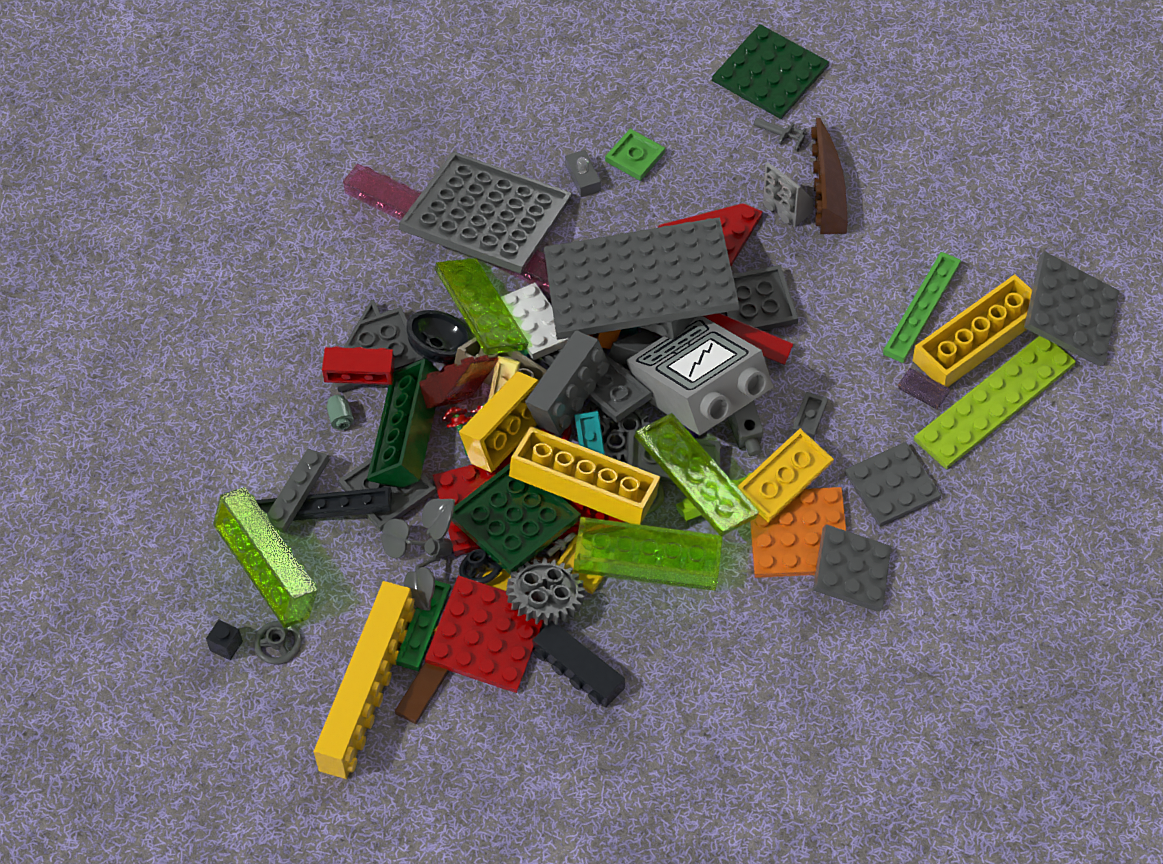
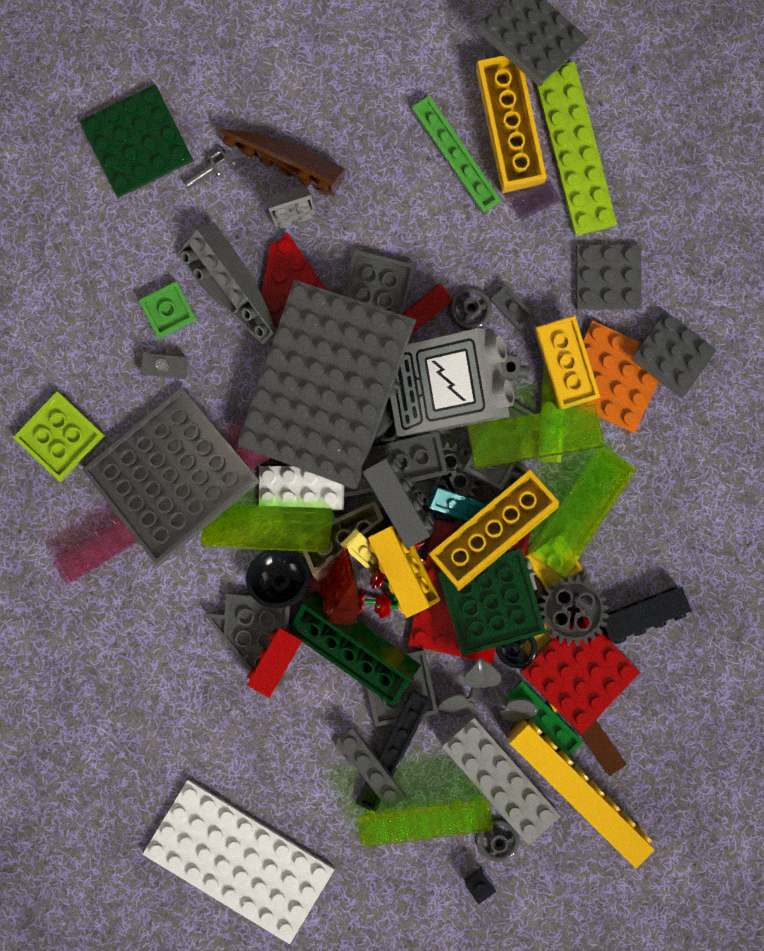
camera: 70 degrees left, 30 degrees up
sand green brick [326,395,354,430] -> none
none -> lime plate [13,391,106,482]
none -> white plate [143,779,335,944]
none -> dark grey wedge [178,223,276,345]
none -> light grey brick [441,714,561,845]
none -> dark grey piece [450,288,492,330]

